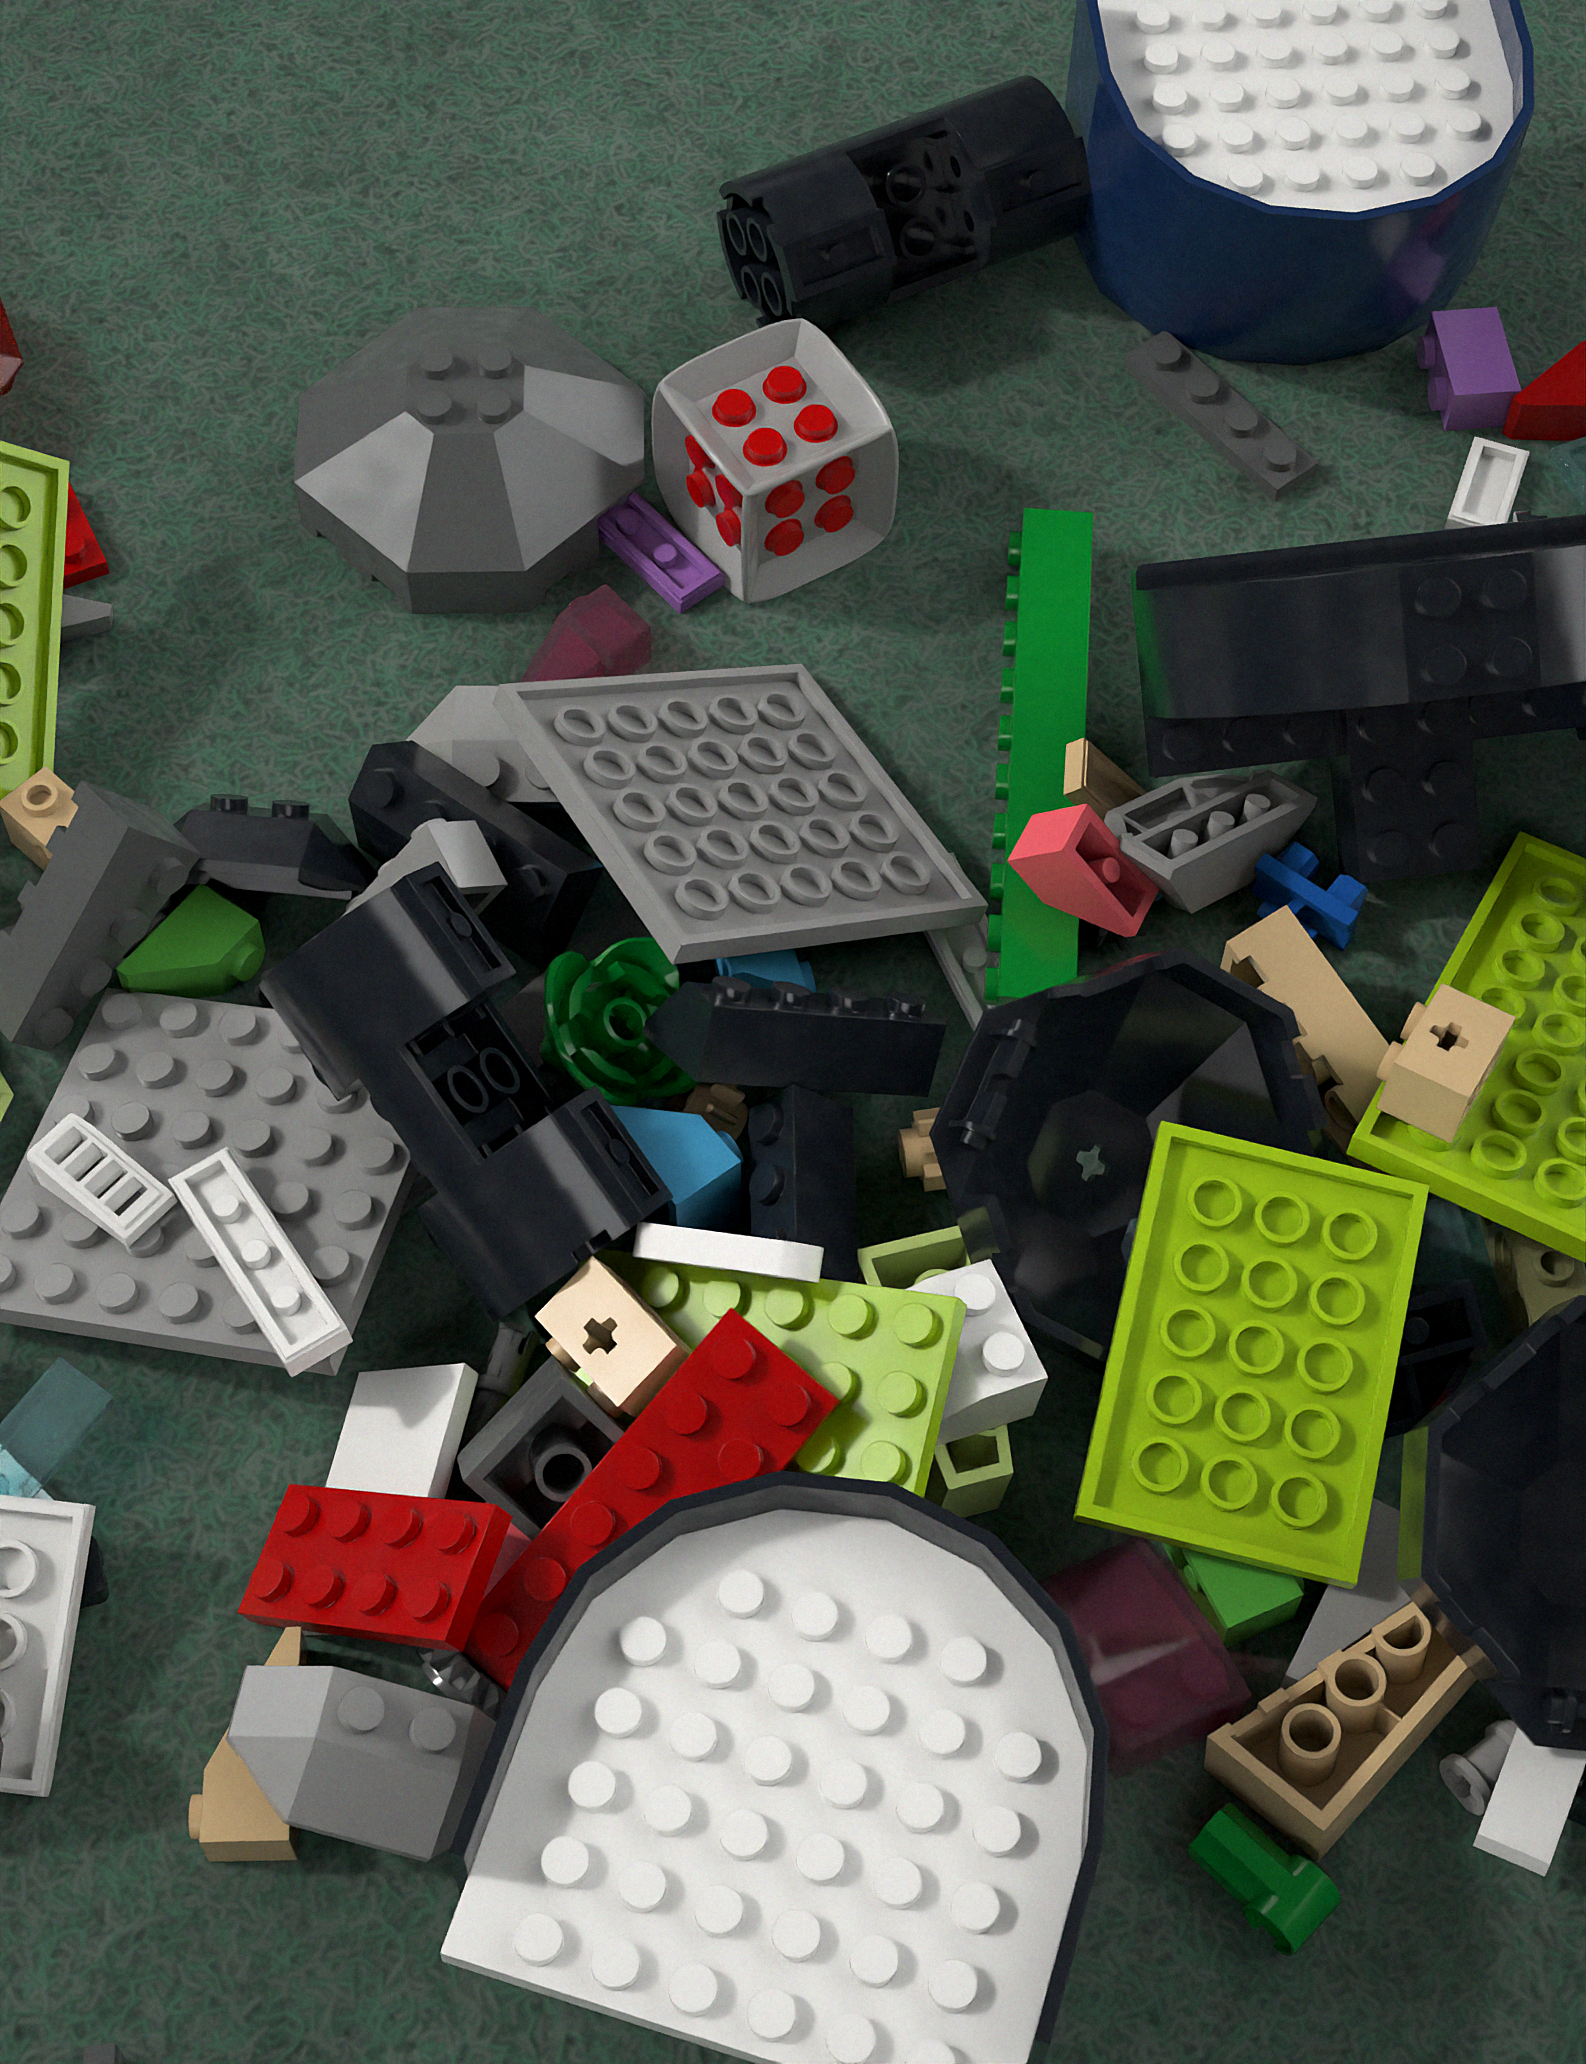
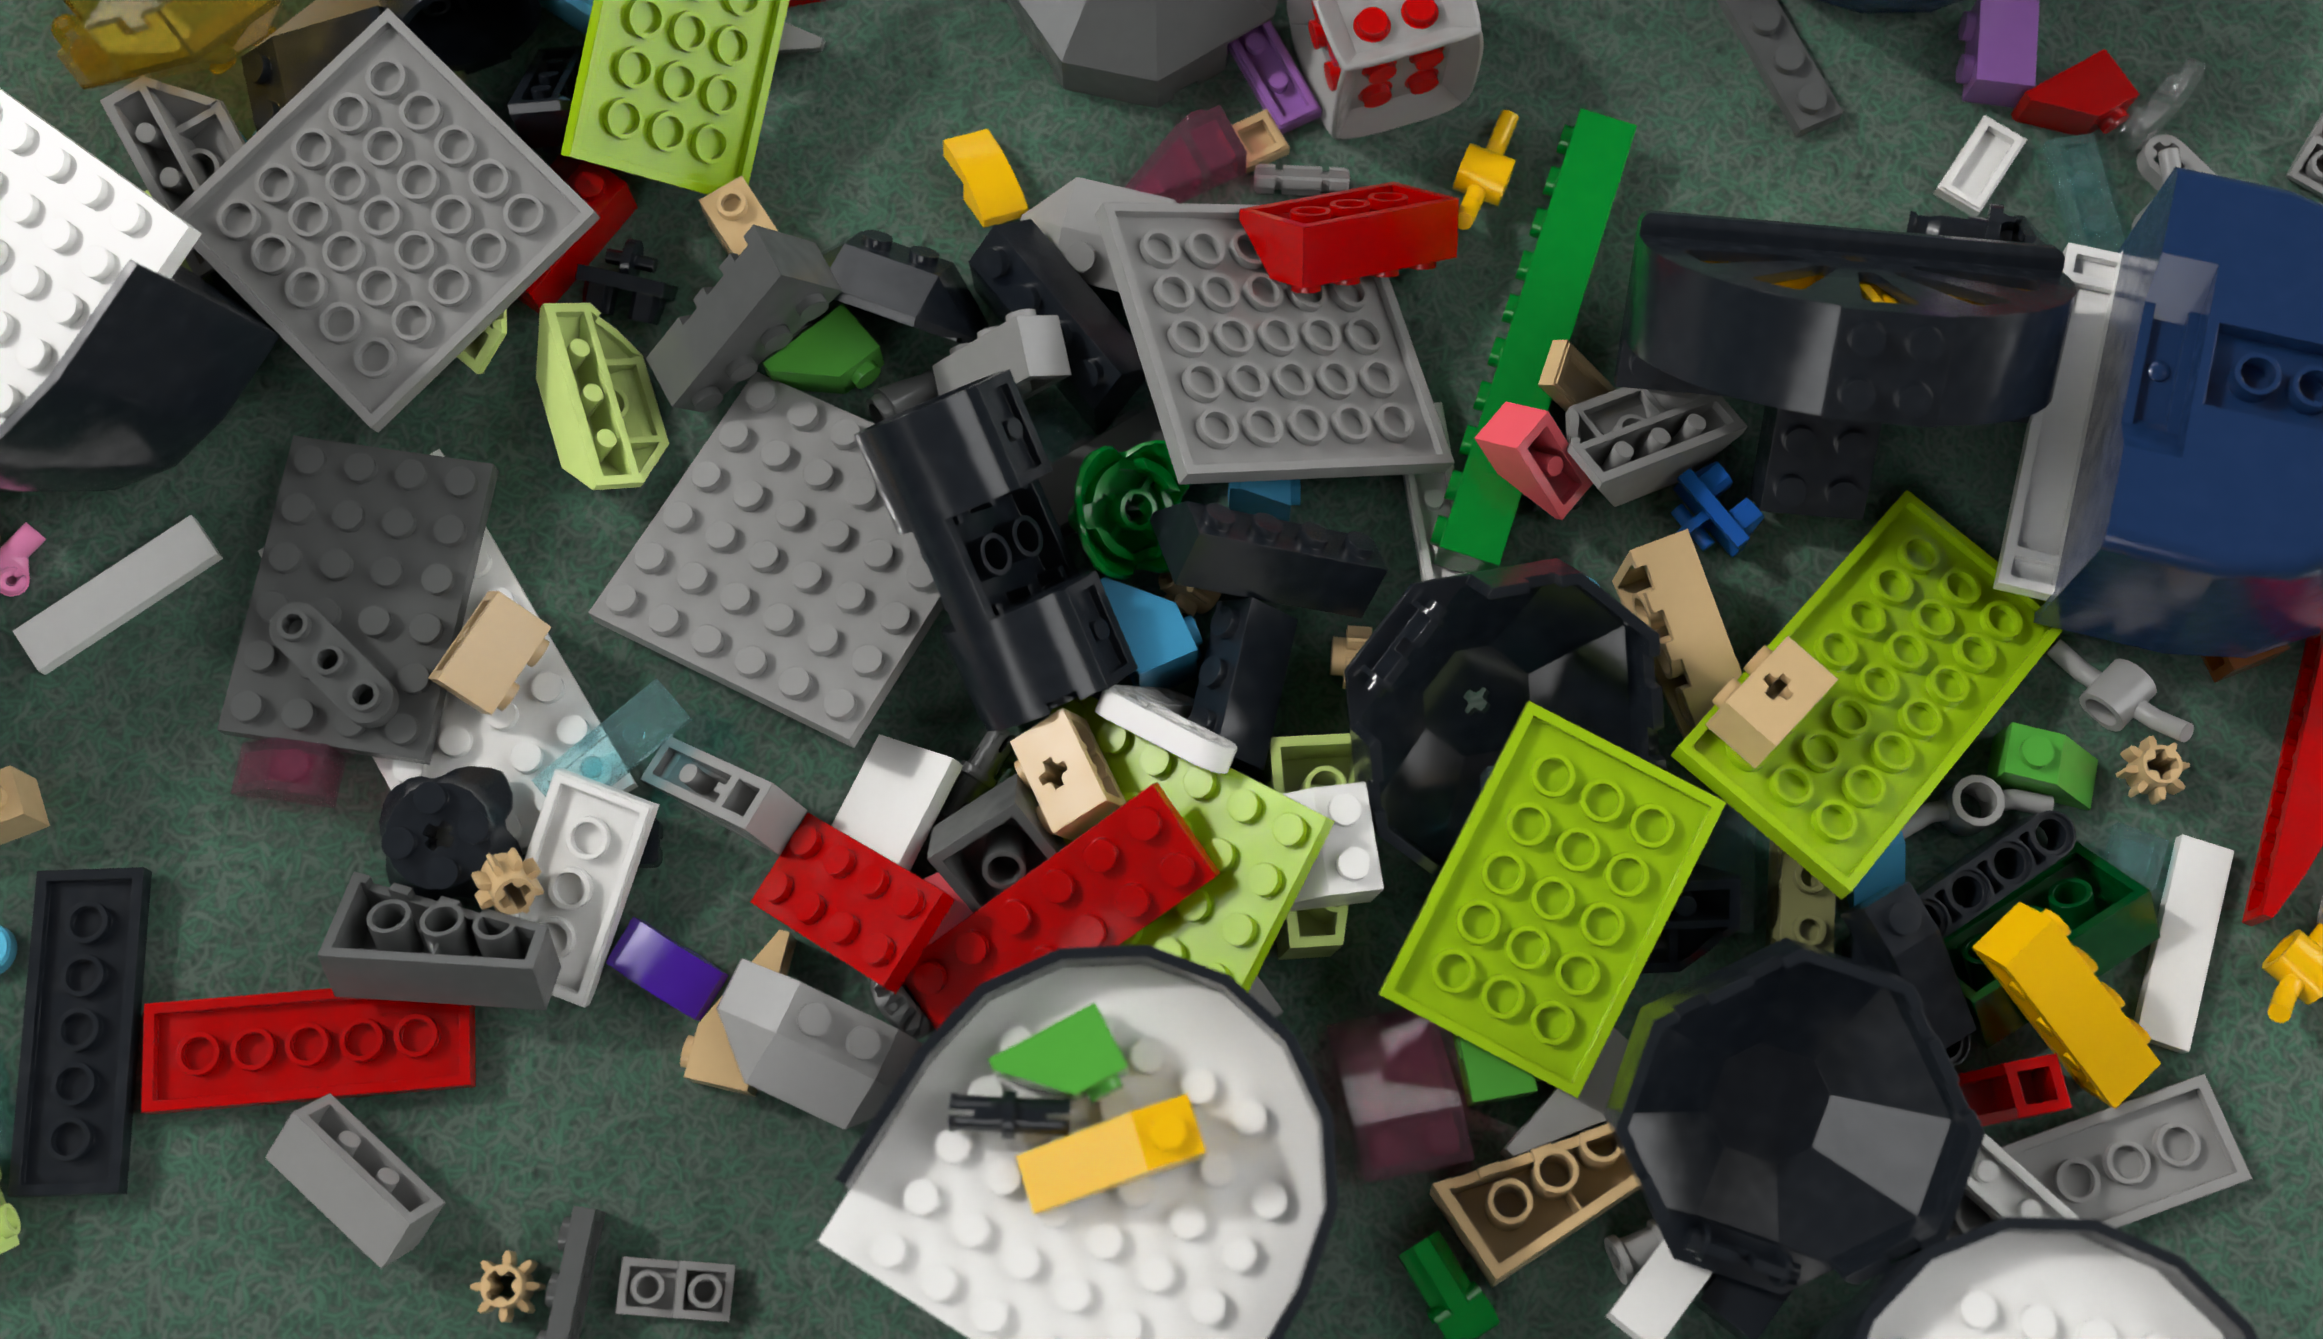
camera: 15 degrees right, 15 degrees up
white slope [27,1113,178,1247] -> none
white tile [168,1146,353,1378] -> none
none -> dark purple slope [605,916,729,1022]
none -> light grey slope [640,735,807,855]
none -> yellow slope [943,129,1029,228]
none -> black pin [948,1091,1071,1139]
none -> bright green slope [988,1002,1129,1103]
none -> yellow slope [1016,1093,1206,1215]
none -> tan tile [1224,109,1290,174]
none -> red slope [1239,182,1459,294]
none -> light grey axle [1254,164,1350,196]
none -> yellow piece [1452,110,1519,230]

